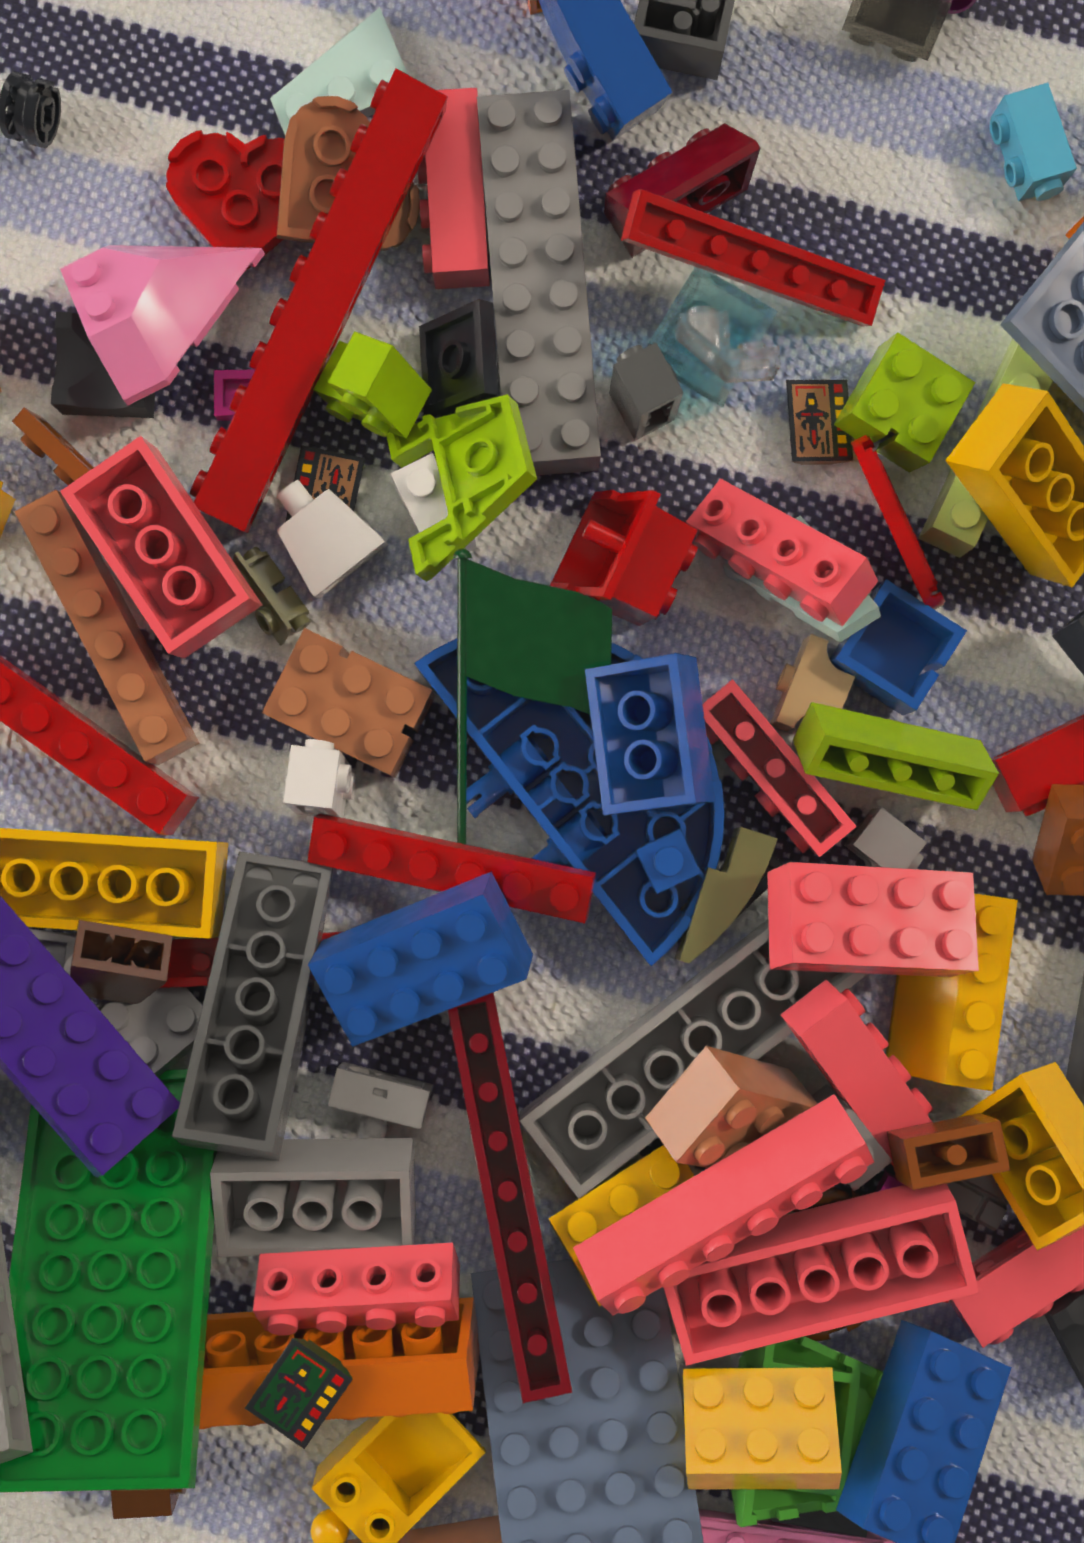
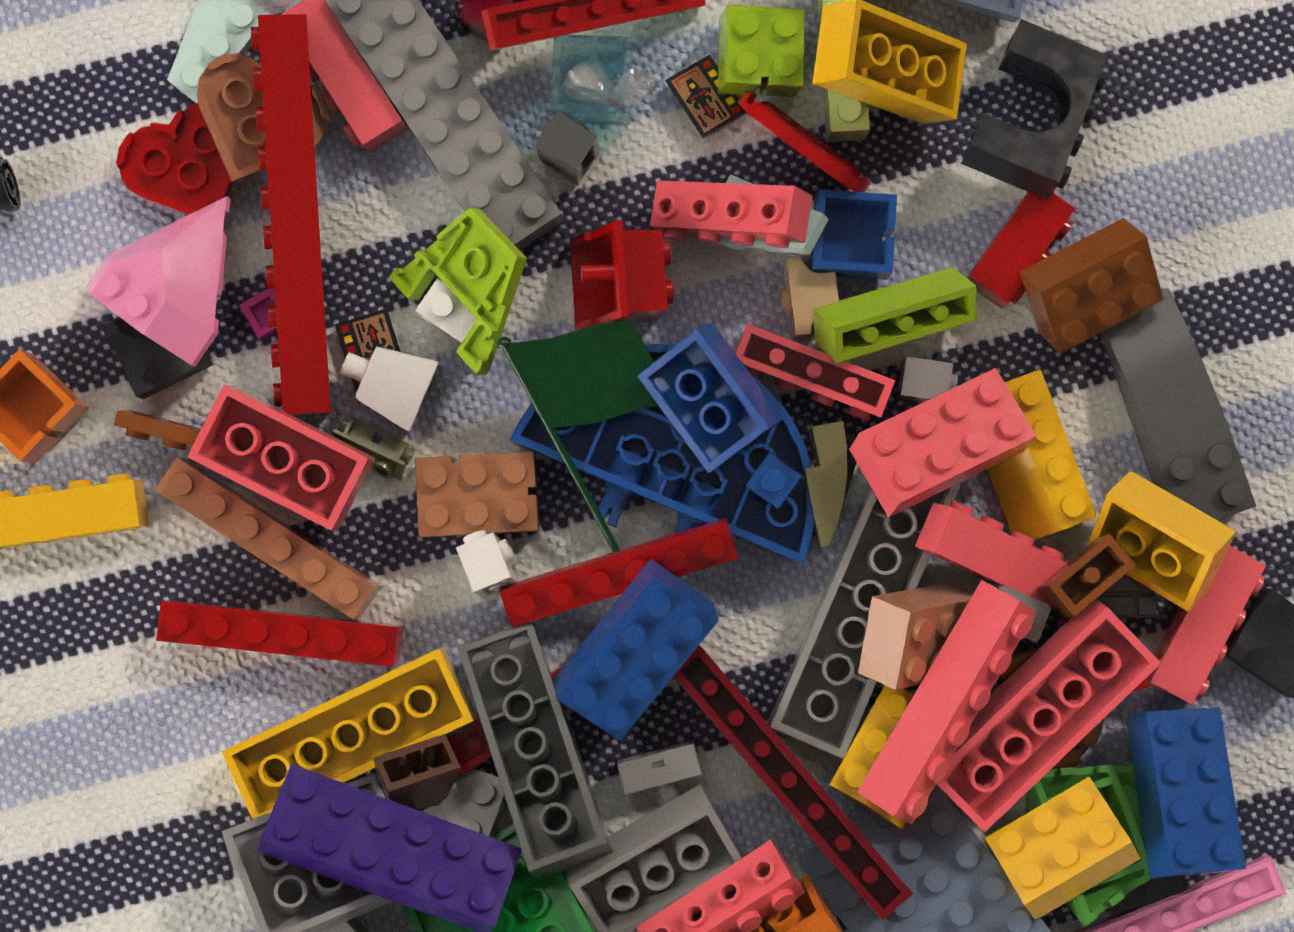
camera: 25 degrees left, 0 degrees up
lime brick [313,331,432,439] -> none
black plate [419,299,499,418] -> none

